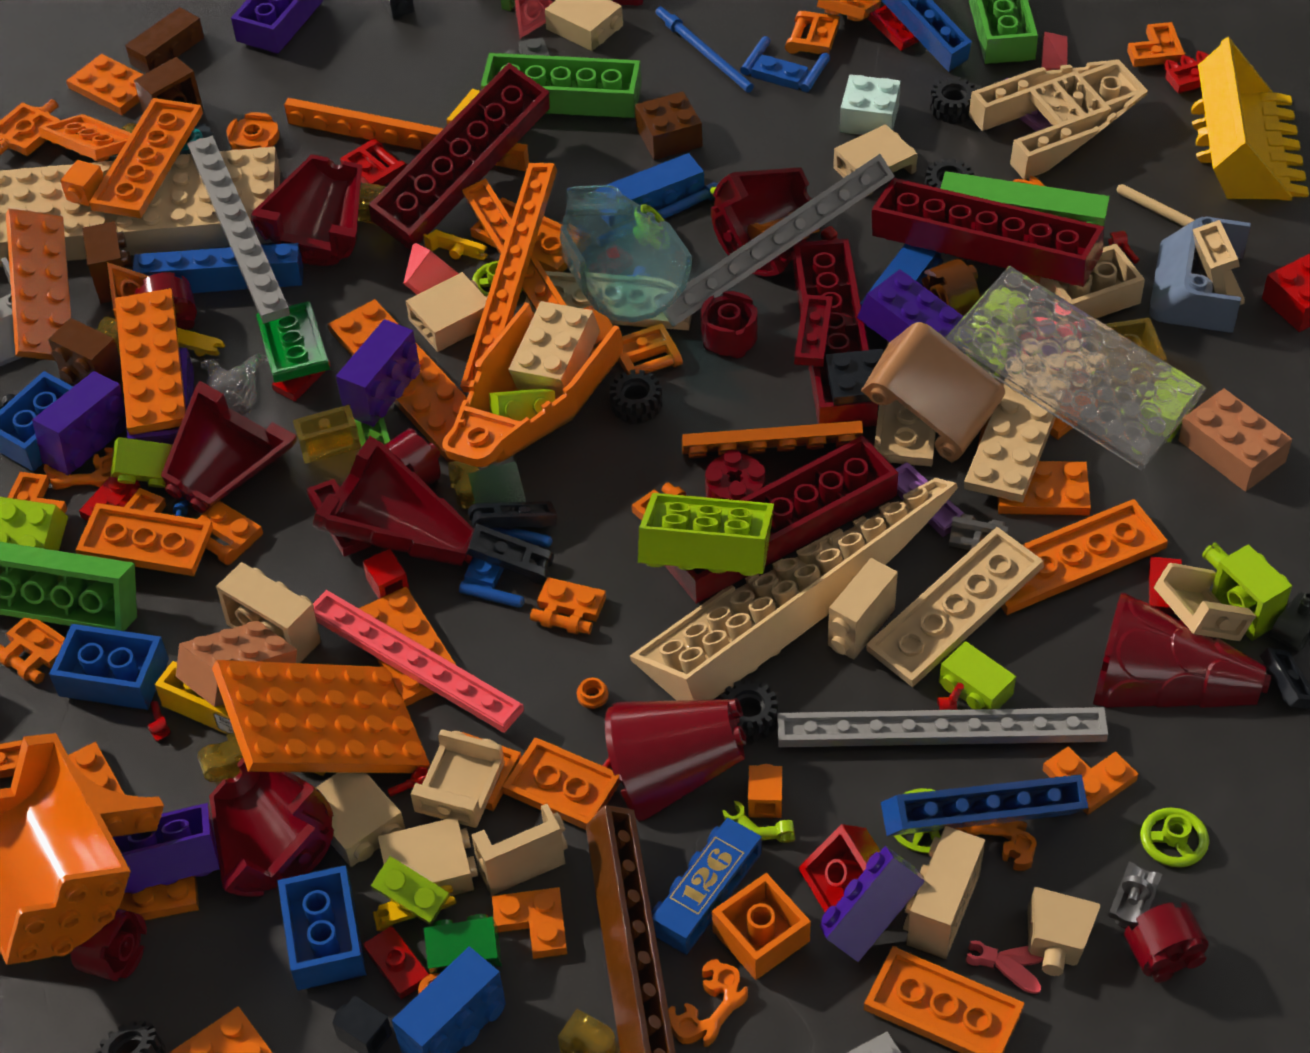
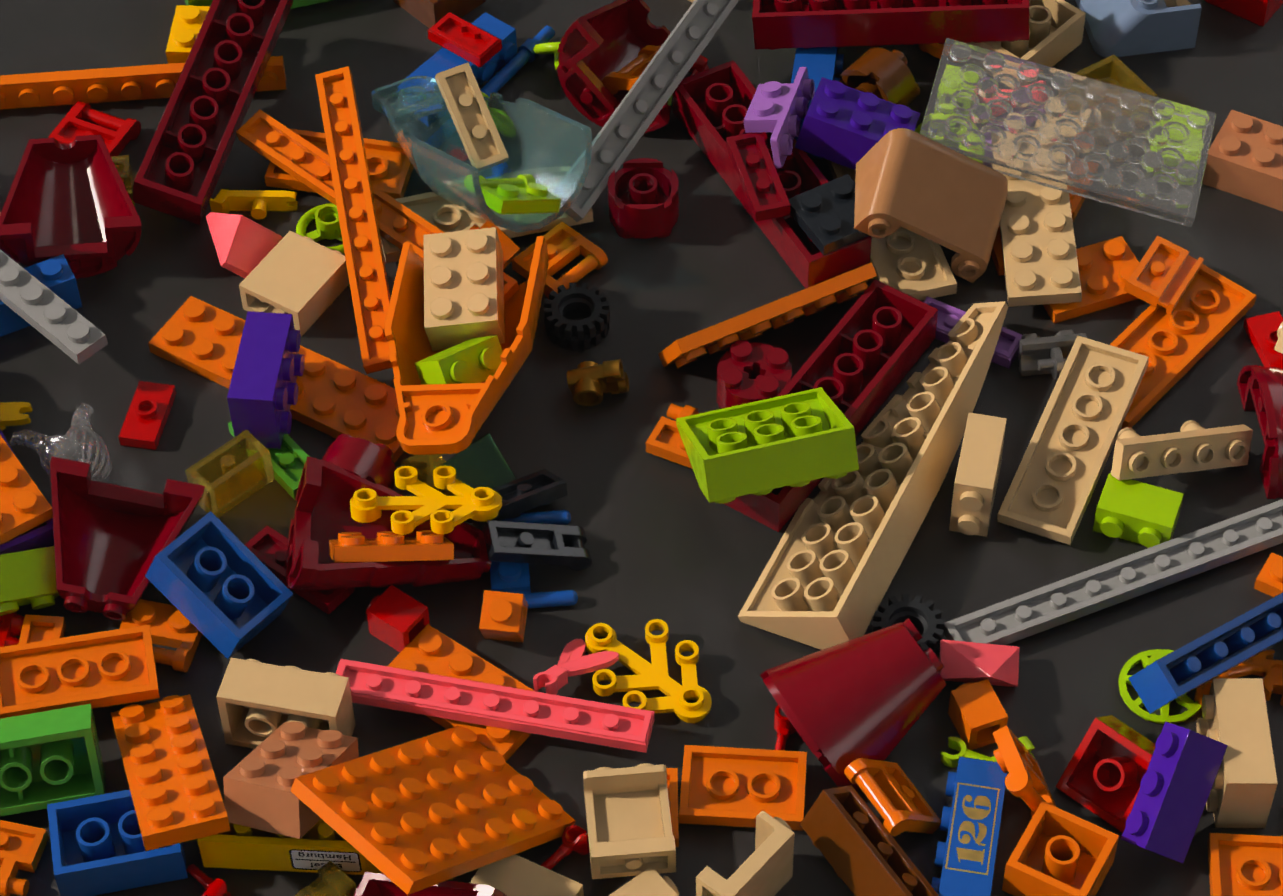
camera: 25 degrees left, 0 degrees up
blue hand [173,497,189,517] -> none
green tile [256,301,330,383] -> none
orange plate [530,577,606,634] -> none
orange plate [577,677,609,709] -> none
red hand [937,683,964,710] -> none
none -> orange plate [111,694,231,851]
none -> blue brick [145,511,293,659]
none -> orange plate [329,530,454,563]
none -> yellow plant [350,465,502,535]
none -> red plate [427,12,502,68]
none -> tan plate [435,62,509,173]
none -> lime plate [465,174,561,214]
none -> orange brick [479,590,528,643]
none -> coral piece [533,639,619,695]
none -> pearl gold plate [567,359,629,406]
none -> yellow plant [585,619,712,723]
none -> medium lavender bracket [743,67,815,168]
none -> orange plate [844,758,941,836]
none -> coral slope [939,639,1020,687]
none -> orange plate [992,725,1056,817]
none -> tan plate [1111,420,1253,481]
none -> orange plate [1124,235,1204,315]

